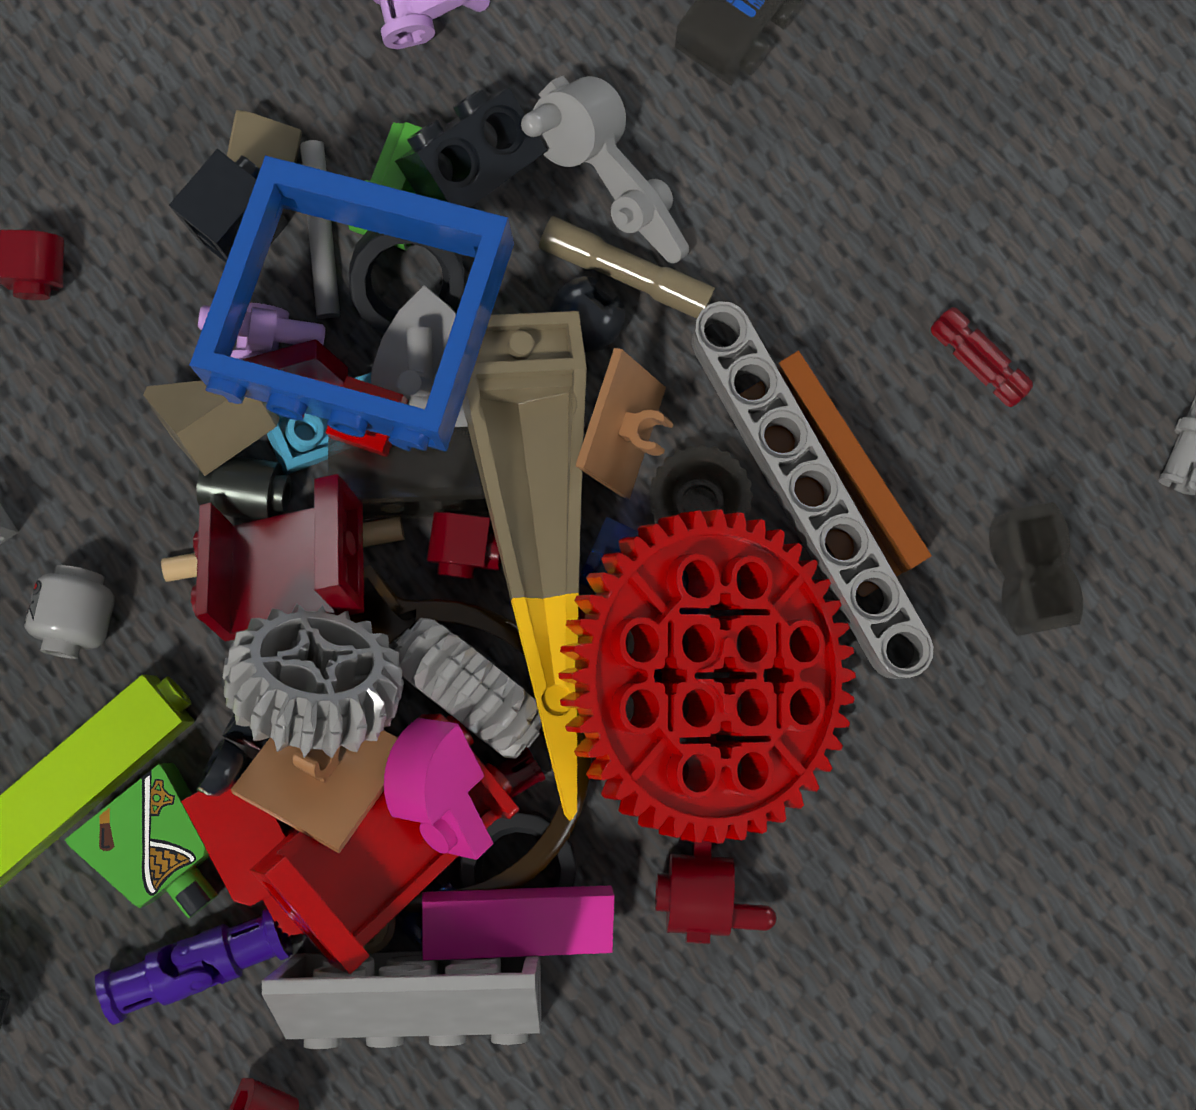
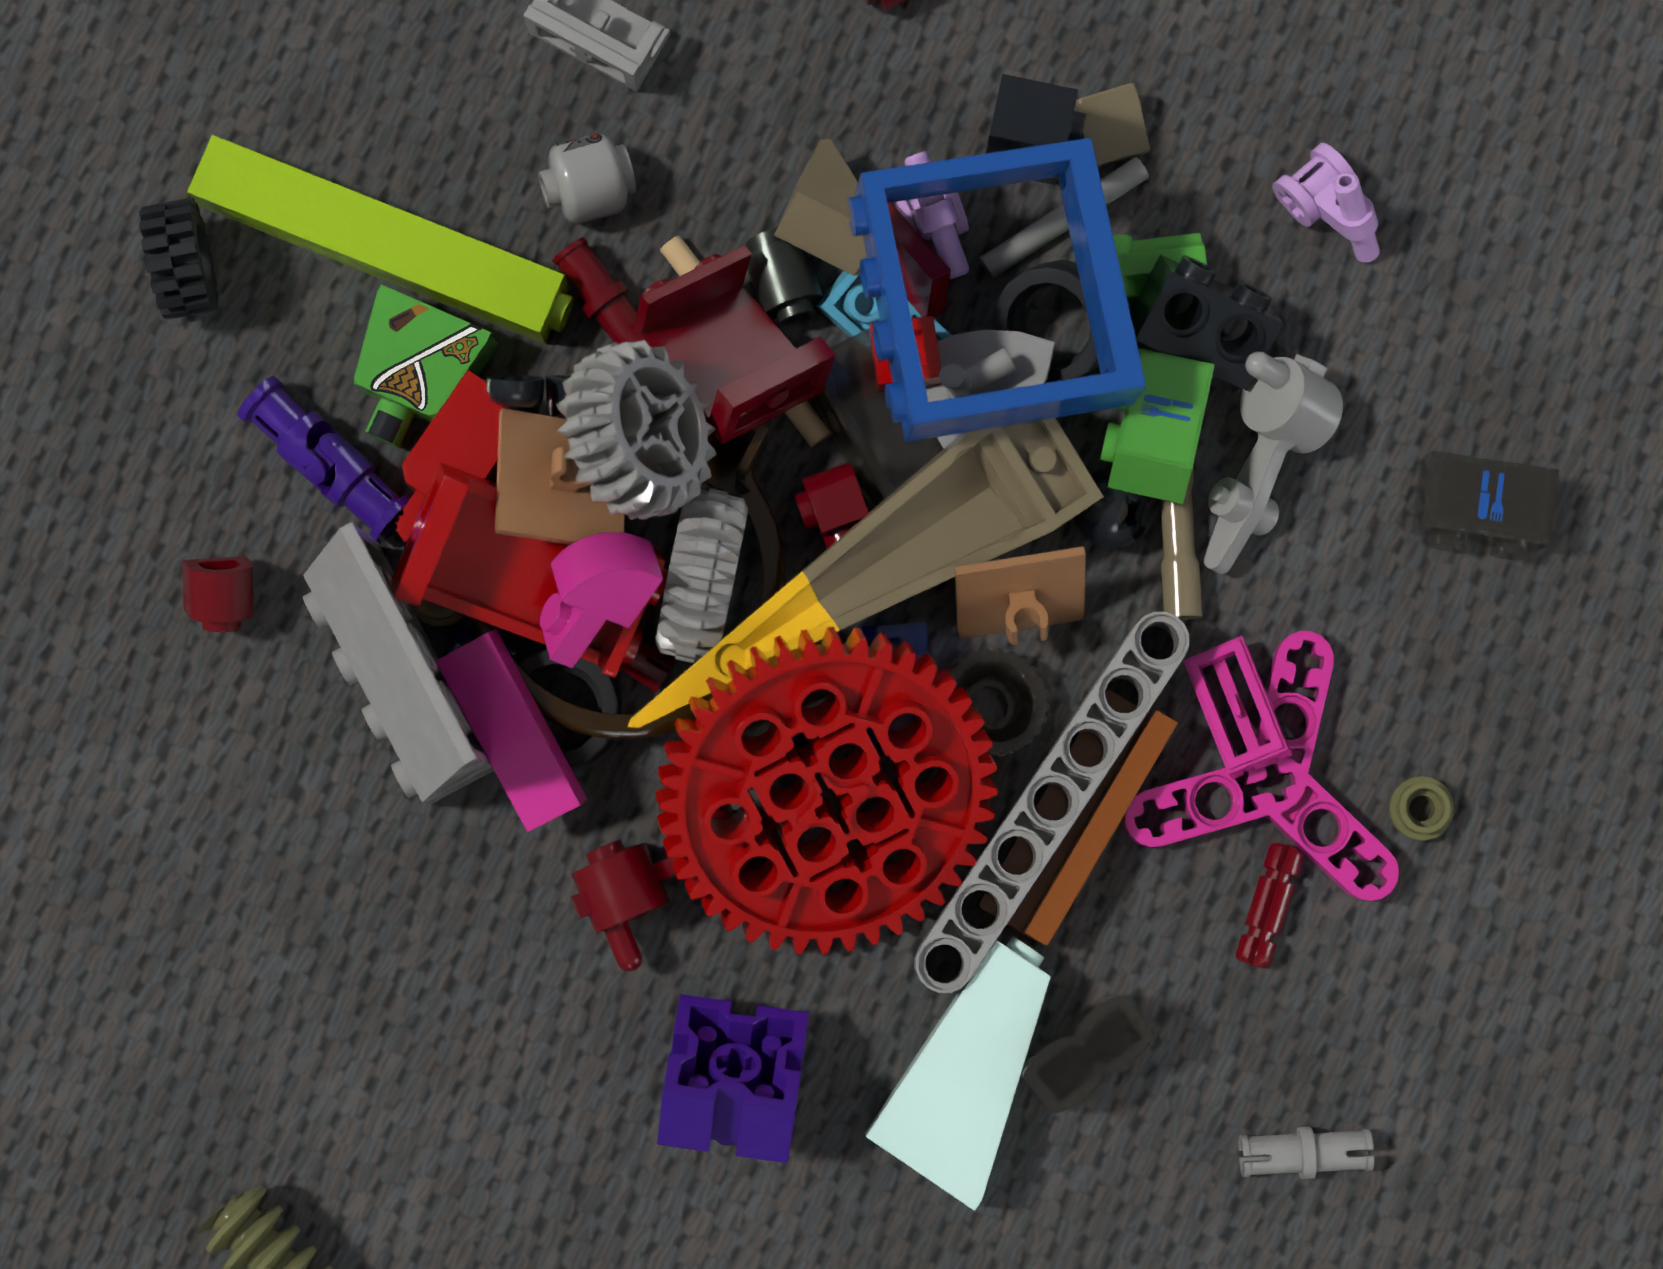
camera: 65 degrees right, 0 degrees up
none -> dark red pin [552,237,638,345]
none -> dark purple brick [657,994,809,1163]
none -> light aqua slope [865,936,1051,1211]
none -> bright green brick [1100,348,1215,504]
none -> dark pink piece [1122,631,1399,901]
none -> dark pink tile [1183,636,1292,780]
none -> olive plate [1389,776,1454,841]

